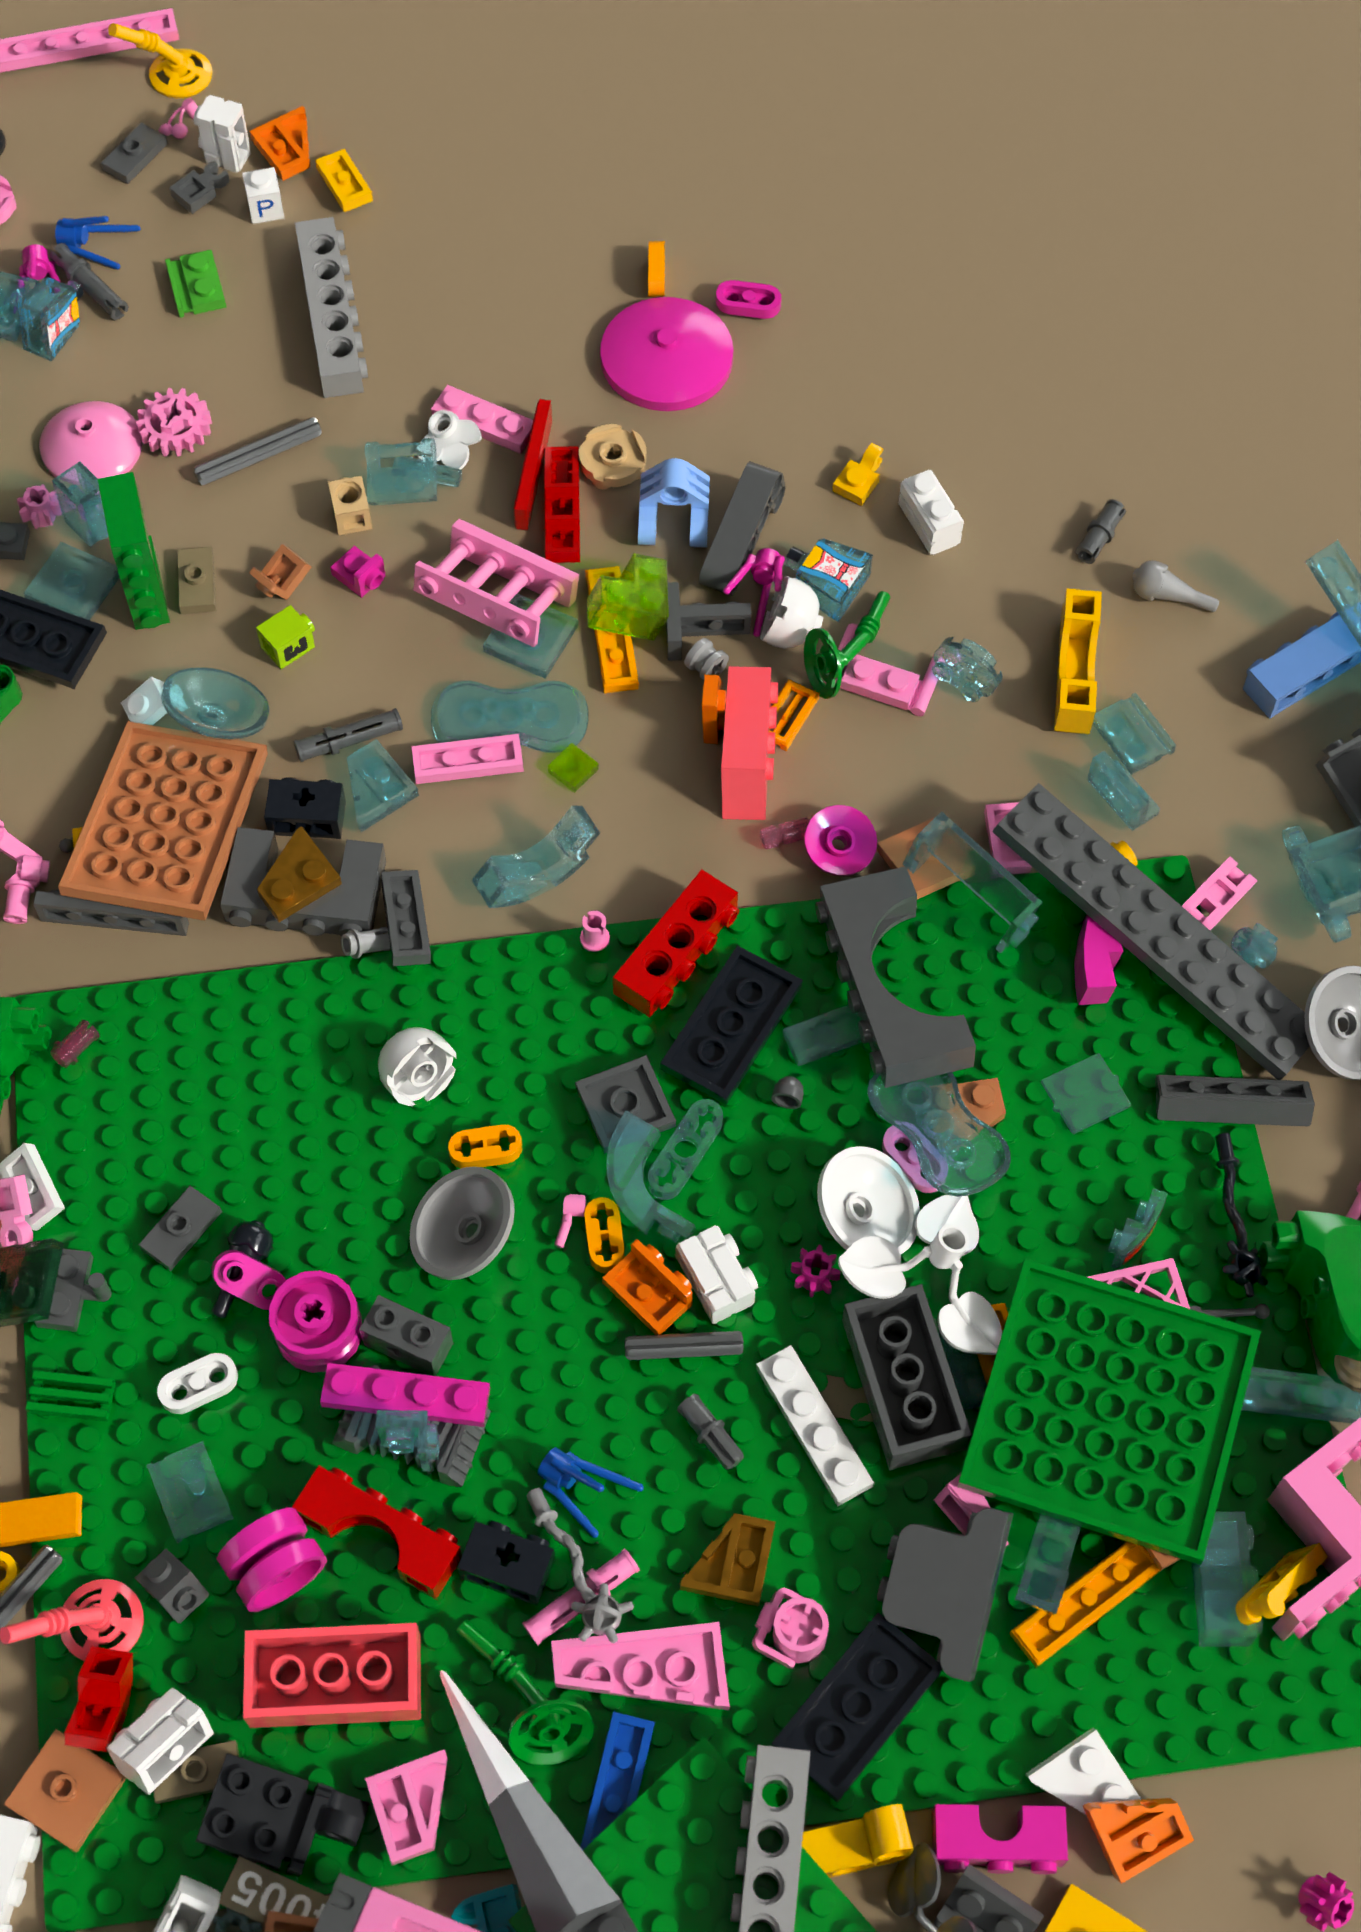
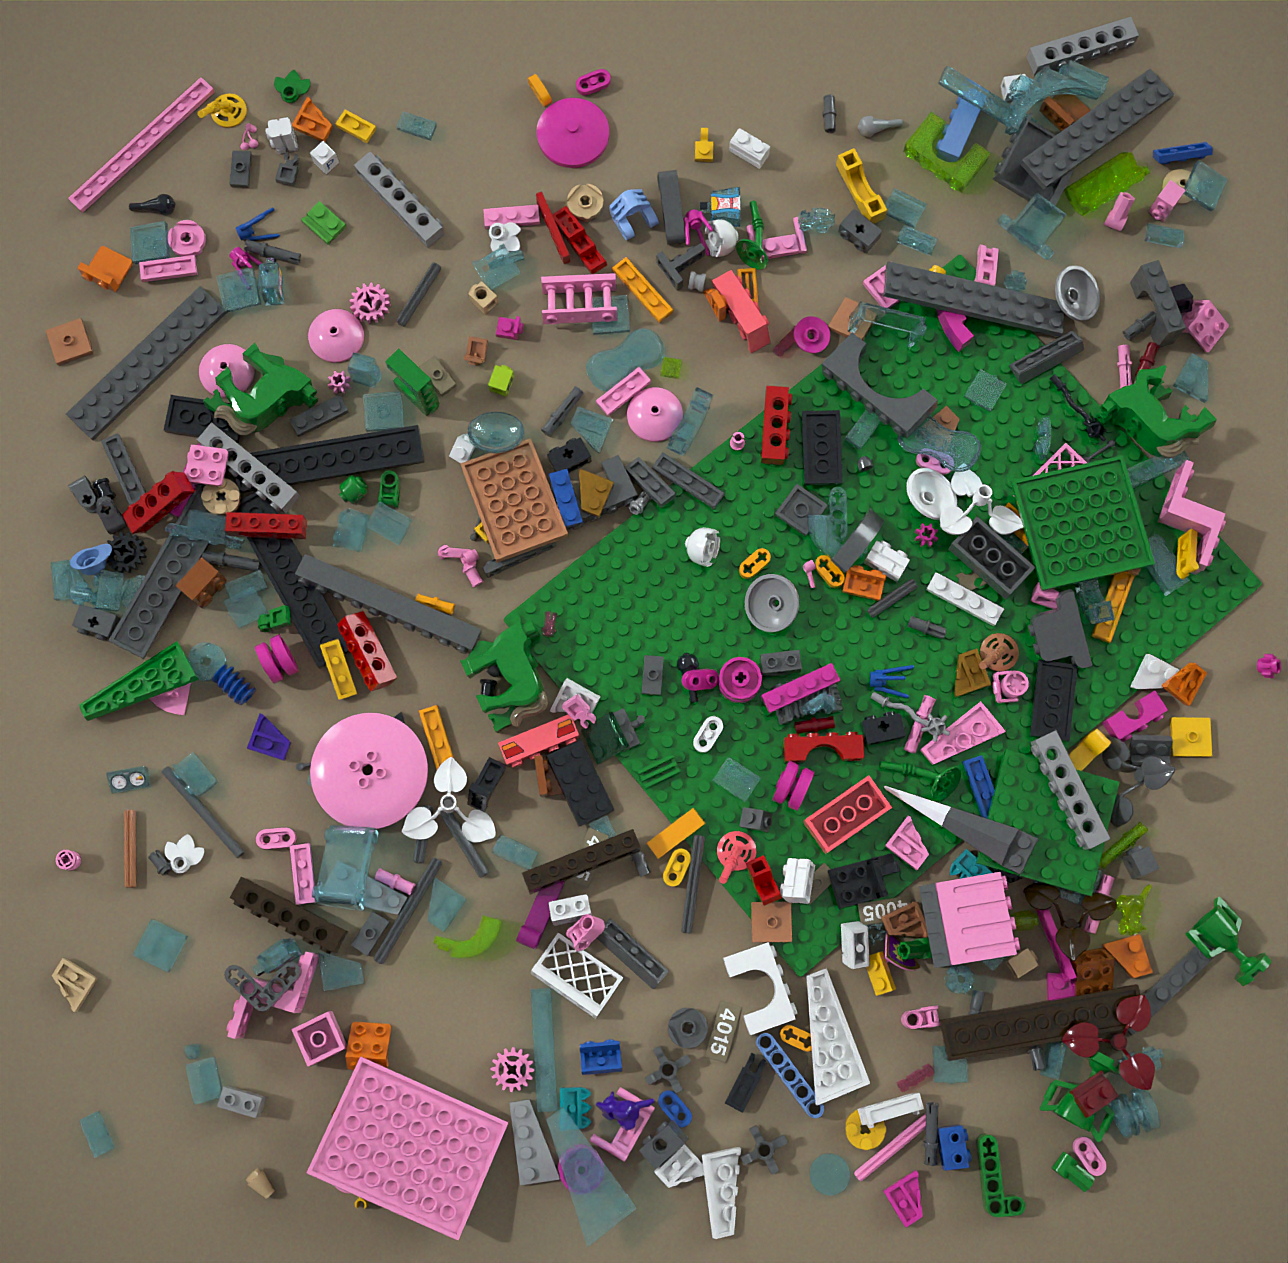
camera: 30 degrees left, 15 degrees up
clear neon green brick [587,553,669,640] -> none
none -> green plate [274,70,311,103]
none -> clear light blue plate [396,111,437,141]
none -> blue plate [549,469,583,528]
none -> bright pink dish [627,387,683,442]
none -> dark grey tile [652,452,725,510]
none -> dark red pin [794,716,835,734]
none -> dark grey slope [831,508,884,573]
none -> dark grey brick [838,209,882,254]
none -> clear neon green arch [903,111,990,193]
none -> nougat dish [979,633,1019,671]

